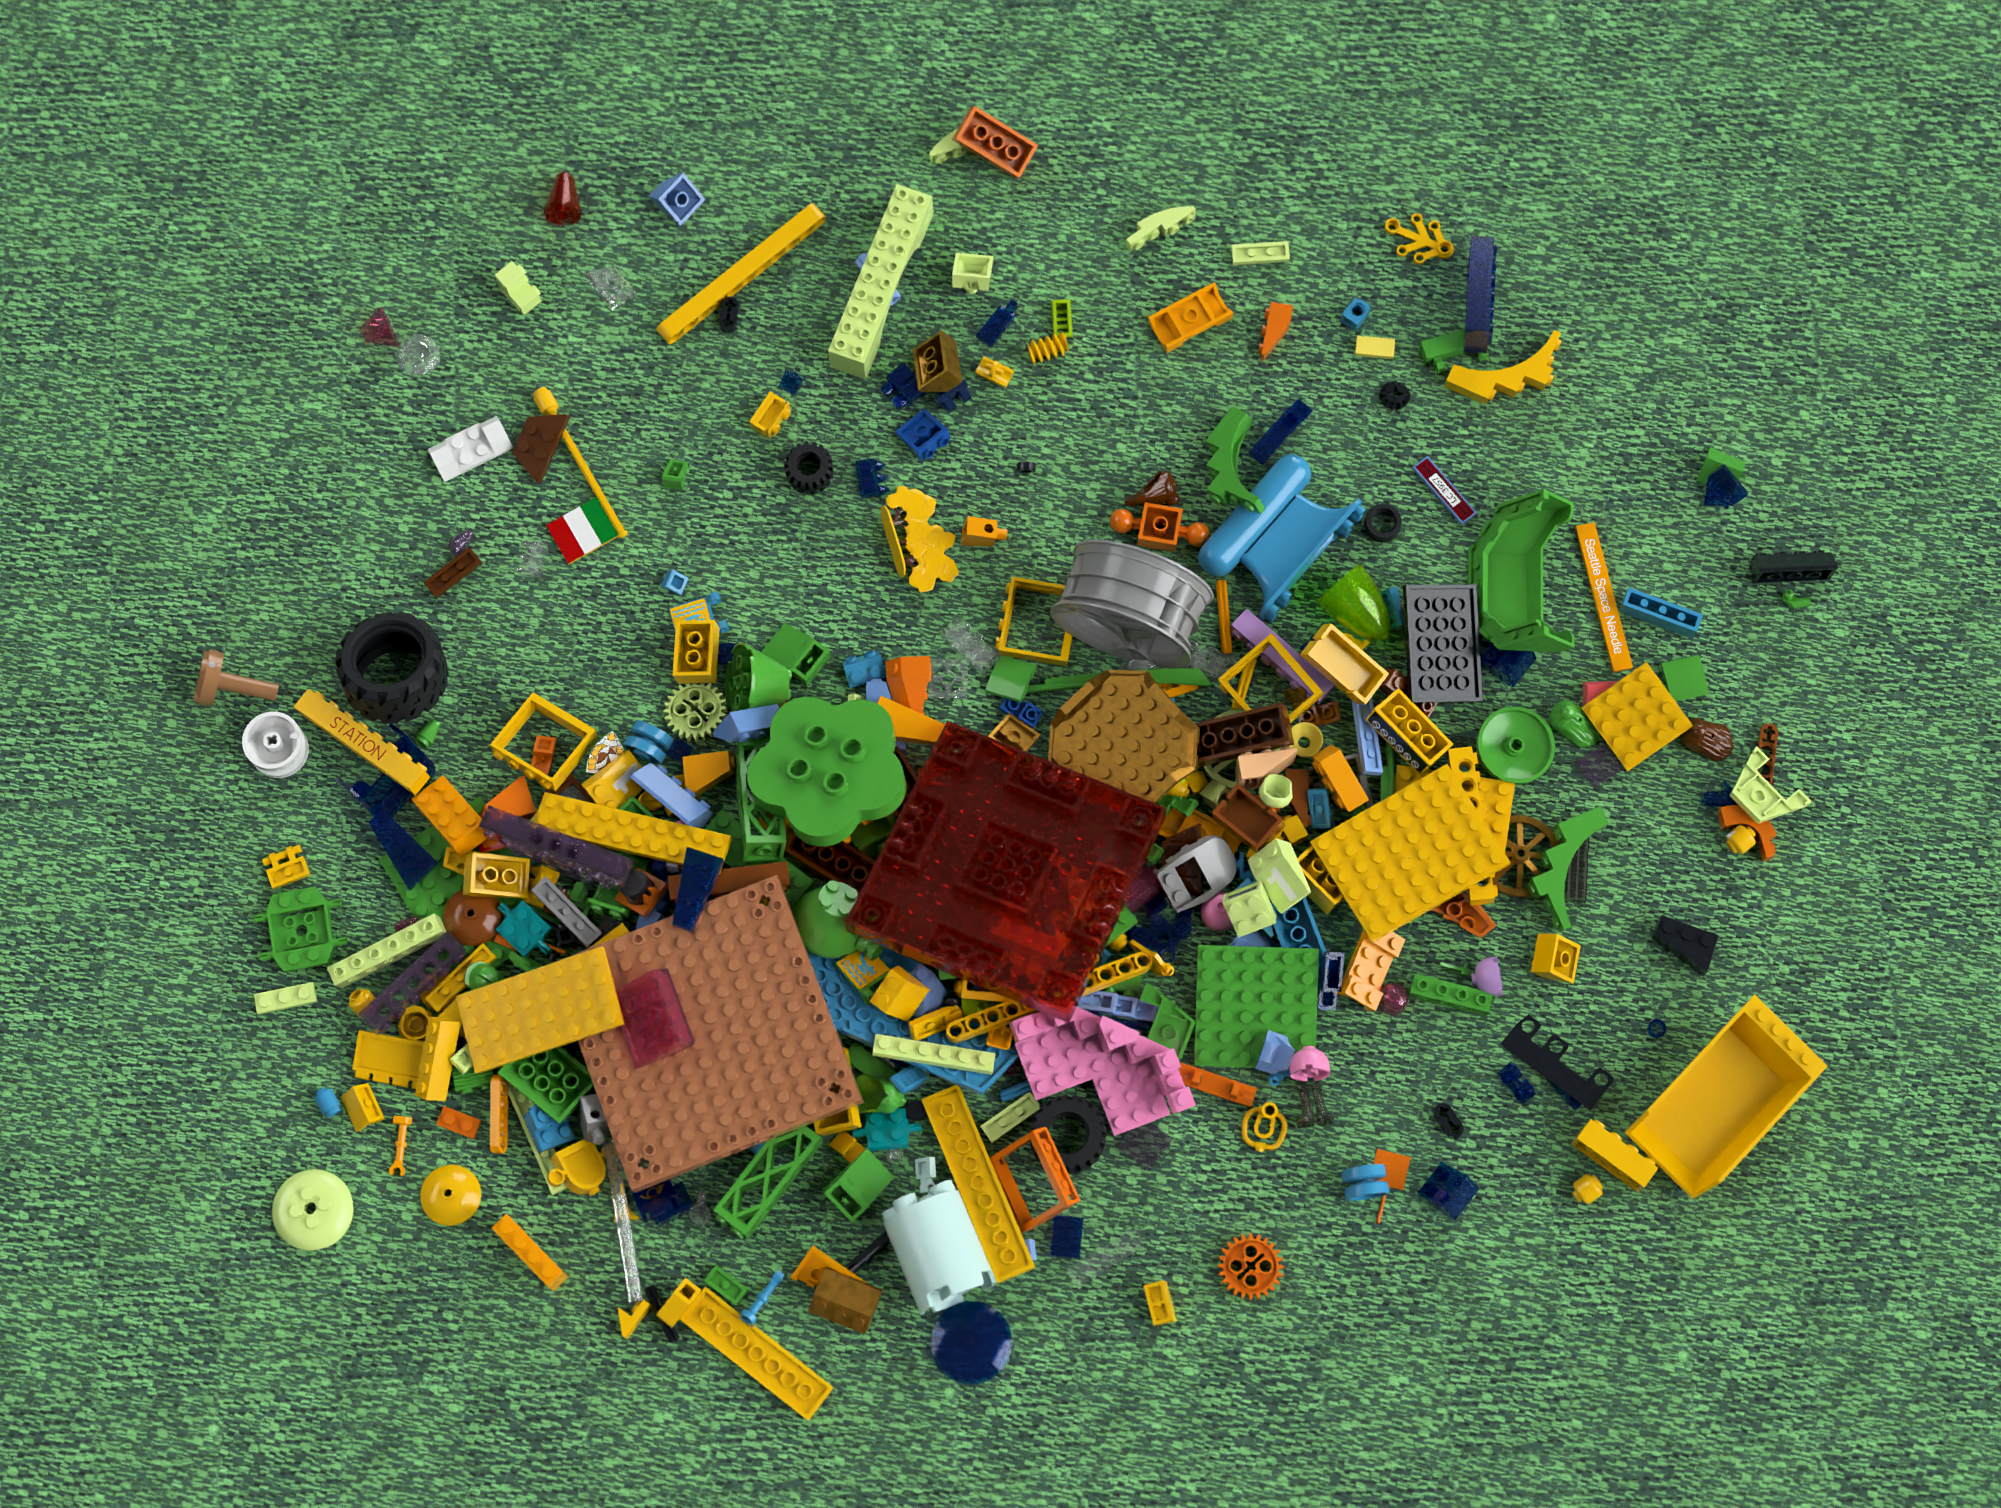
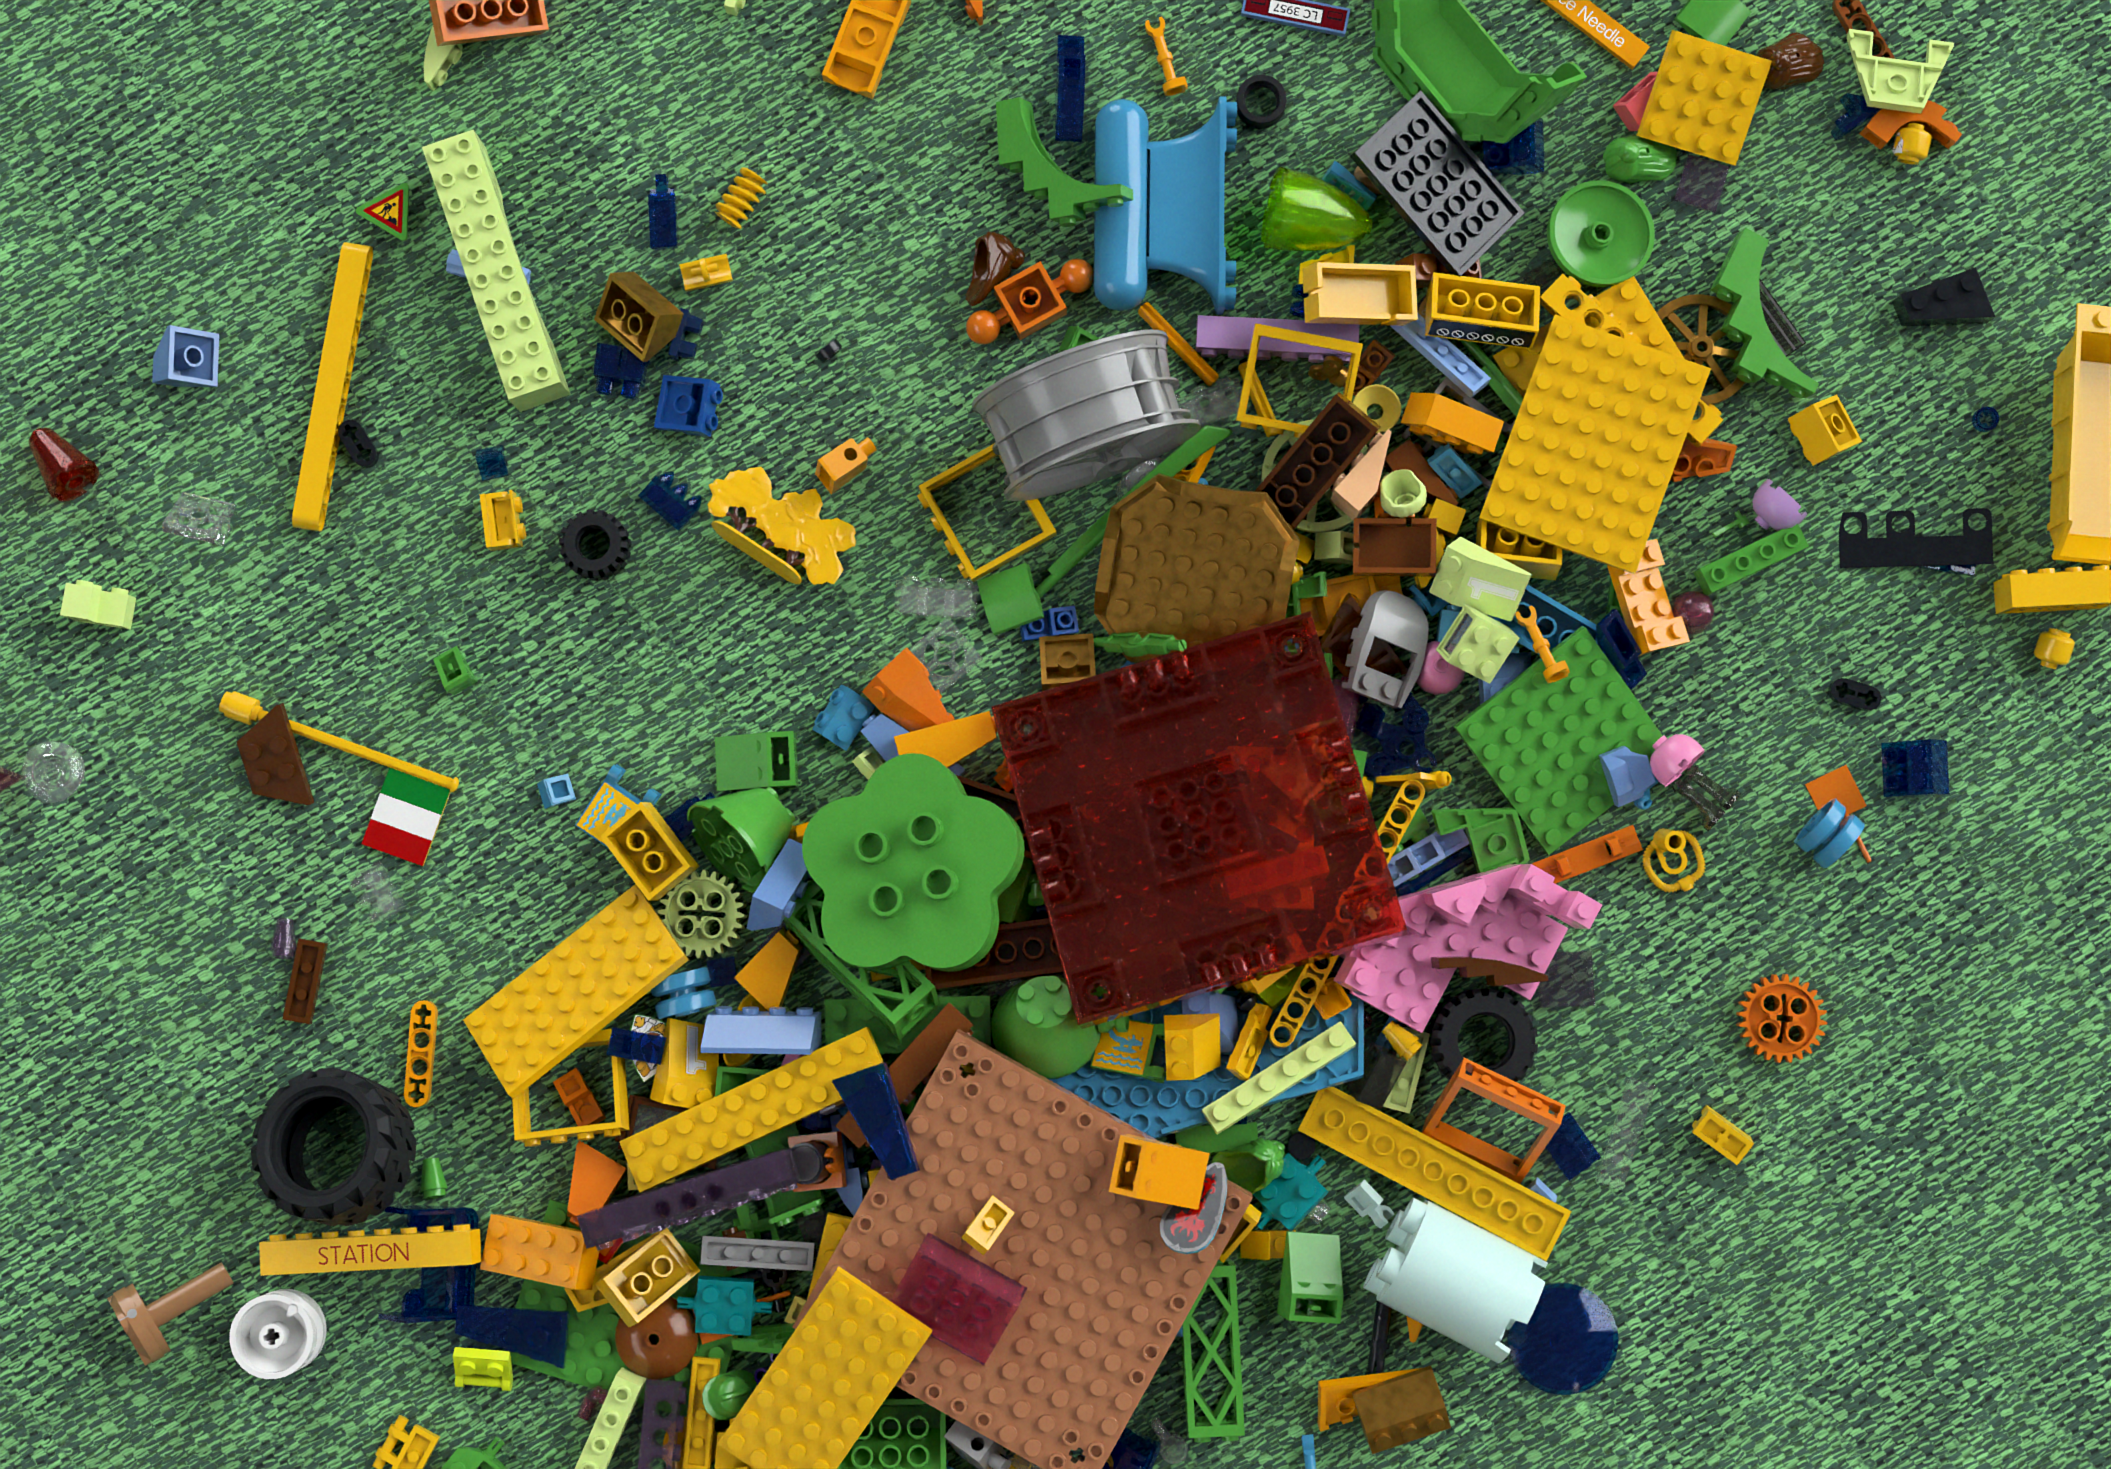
camera: 40 degrees left, 10 degrees up
white piece [428,416,514,482] -> none
yellow plate [521,865,560,909] -> none
dark azure slope [890,1065,928,1094] -> none
yellowish green brick [952,253,994,294] -> none
lime slope [1051,299,1073,338] -> none
clear blue hinge [1497,1062,1537,1105] -> none
none -> piece [356,183,409,241]
none -> light orange beam [404,1000,438,1107]
none -> neon yellow plate [453,1347,513,1391]
none -> yellow plate [463,884,689,1099]
none -> clear blue slope [606,1027,666,1065]
none -> yellow slope [961,1195,1014,1255]
none -> bright green piece [1094,632,1187,657]
none -> light orange slope [1109,1134,1210,1210]
none -> light orange piece [1145,17,1188,96]
none -> shield [1159,1162,1227,1254]
none -> clear smoke hinge [1346,1042,1406,1110]
none -> yellow cone [1382,1020,1423,1061]
none -> light orange slope [1407,1316,1423,1343]
none -> reddish brown slope [1431,956,1548,986]
none -> light orange piece [1516,605,1570,683]

